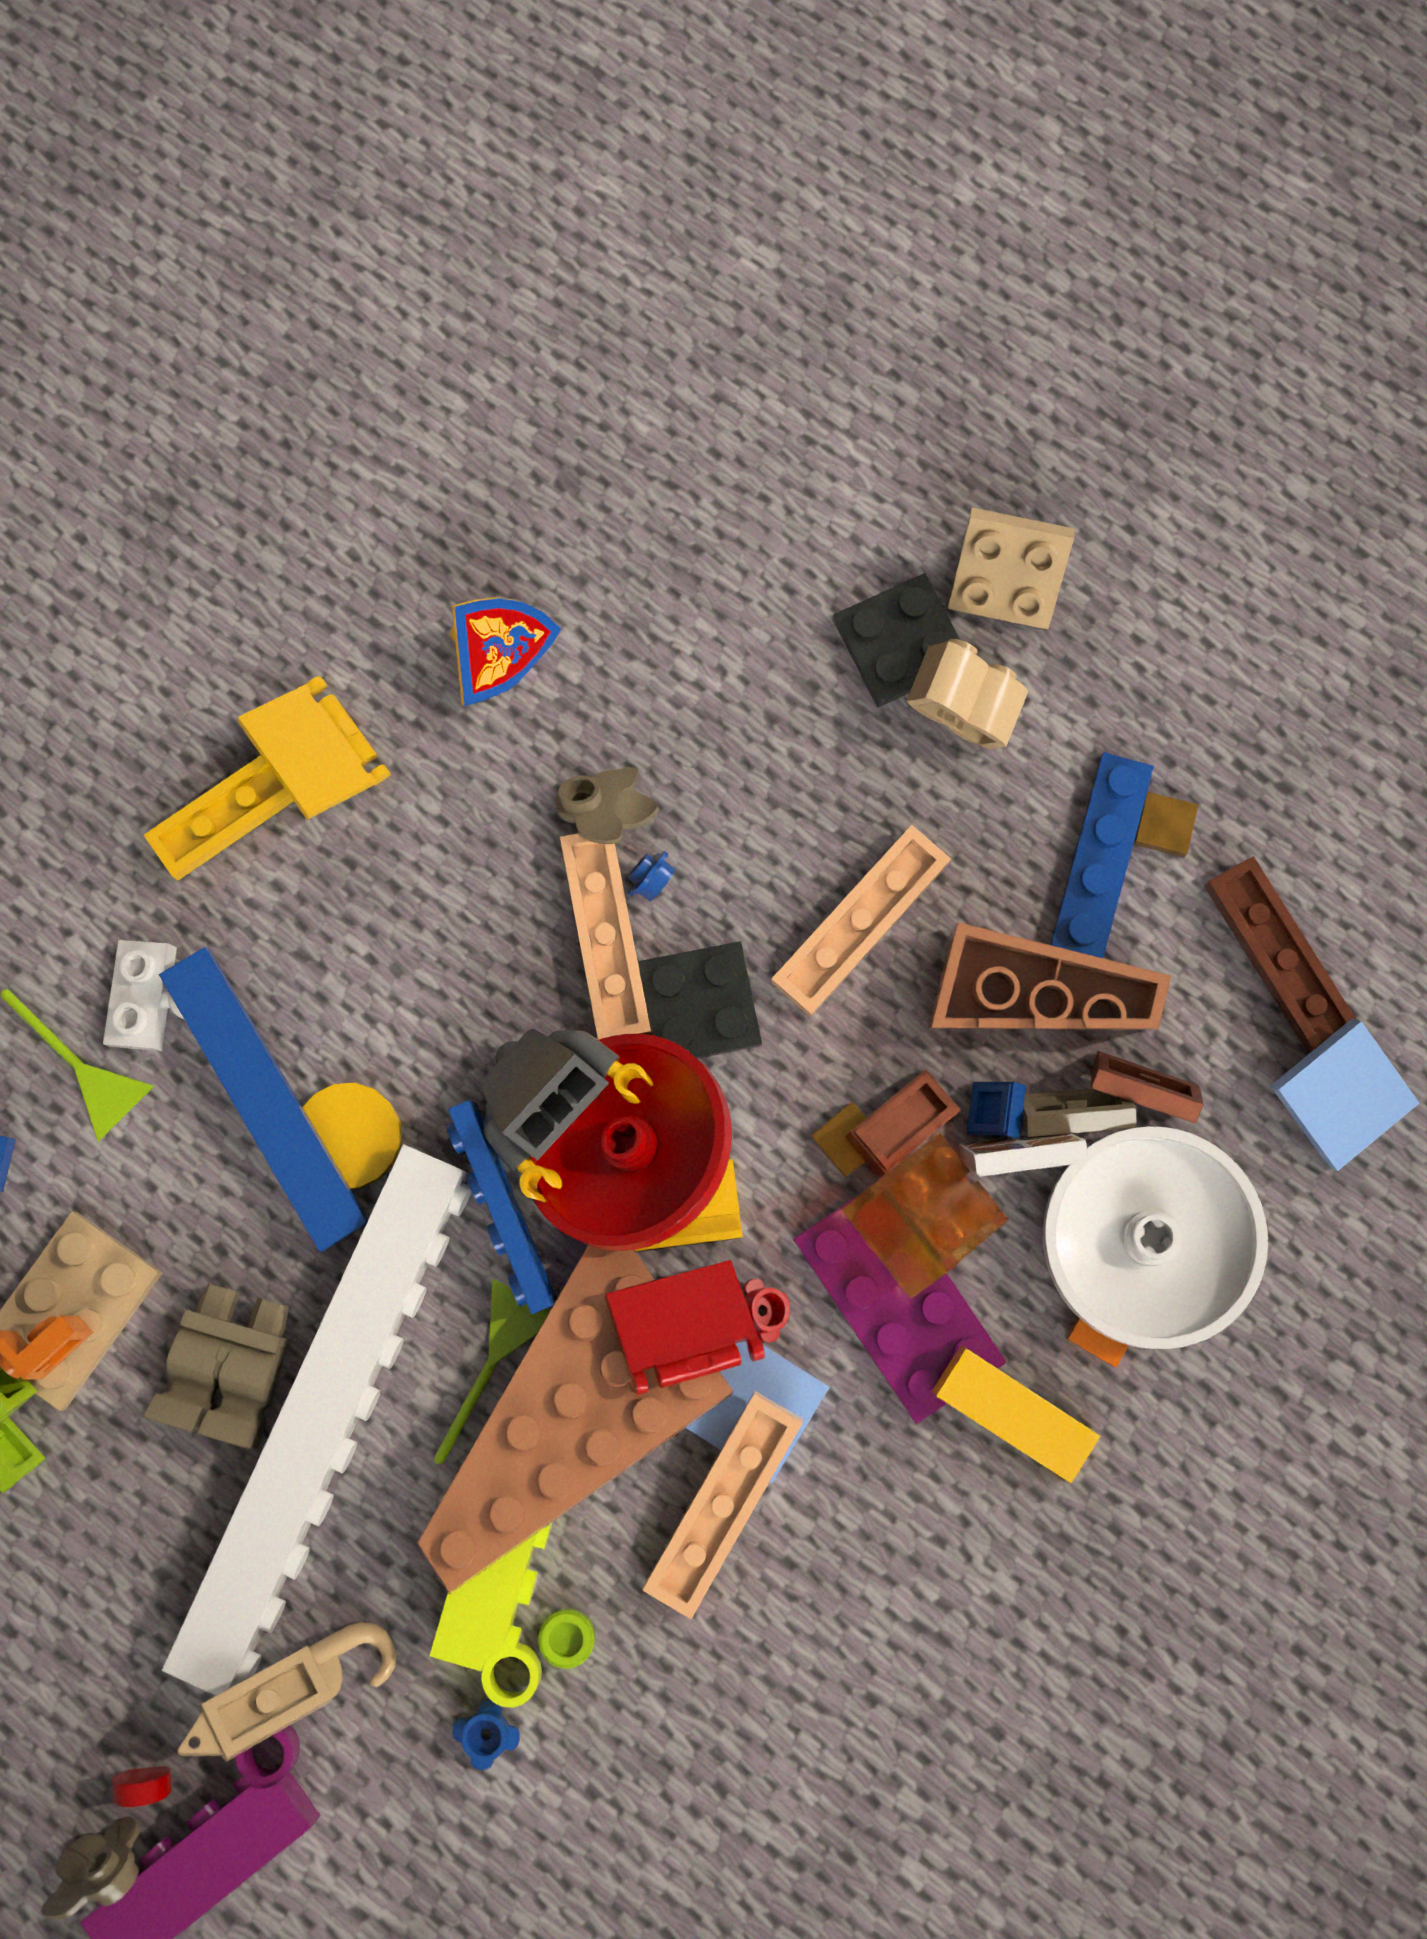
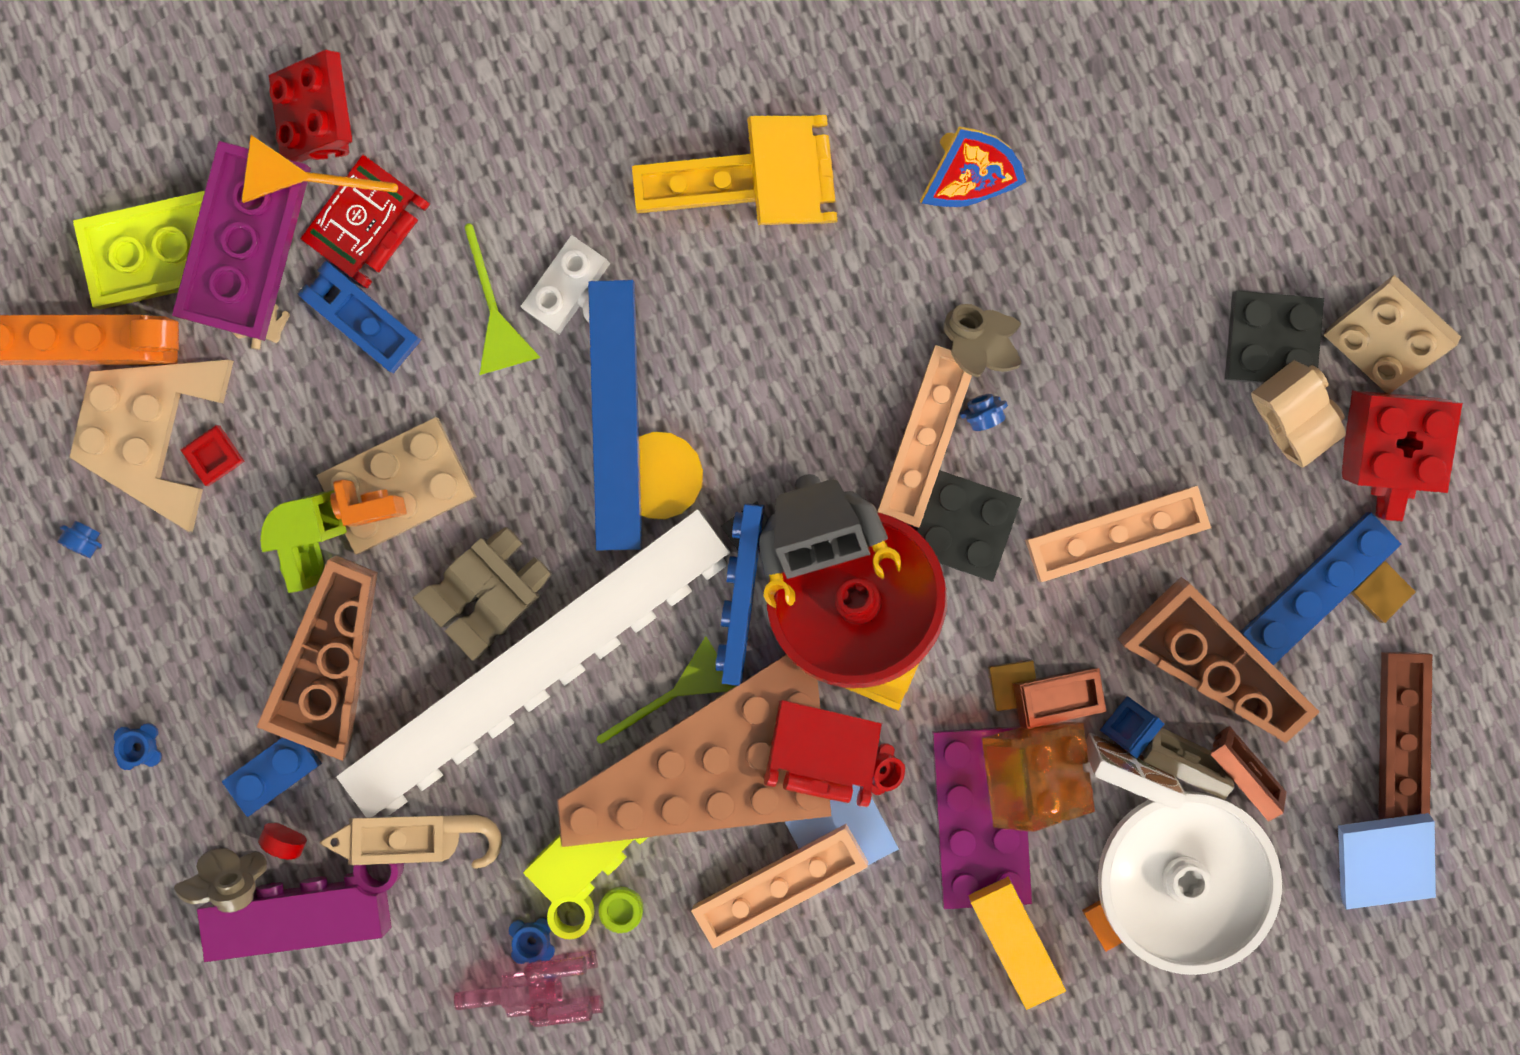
camera: 30 degrees right, 10 degrees up
none -> blue plate [221,737,322,817]
none -> nougat wedge [257,555,378,761]
none -> clear pink plant [454,950,604,1027]
none -> red hinge [1342,390,1463,522]

